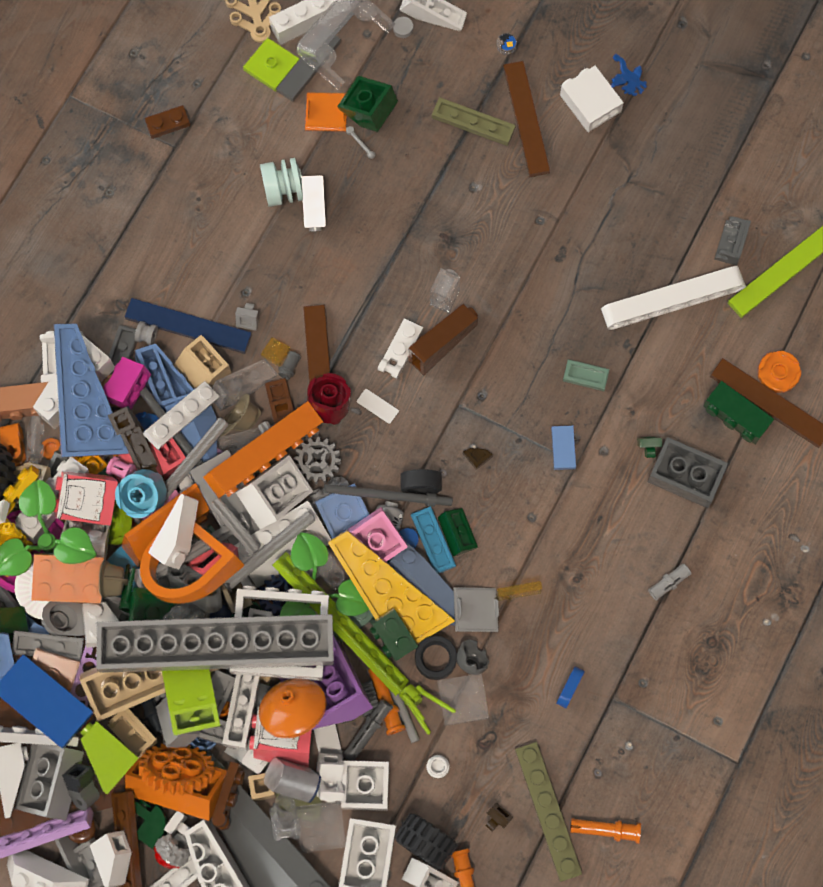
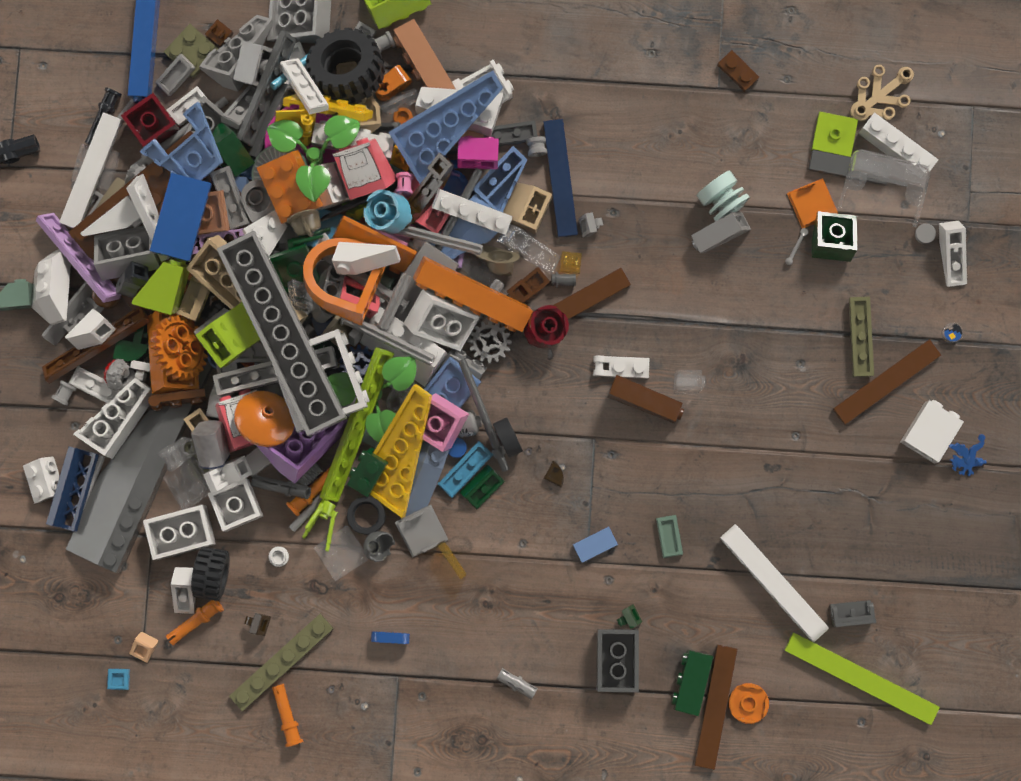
camera: 65 degrees right, 10 degrees up
white sticker [357,389,399,424] -> none
none -> black bar [320,193,372,222]

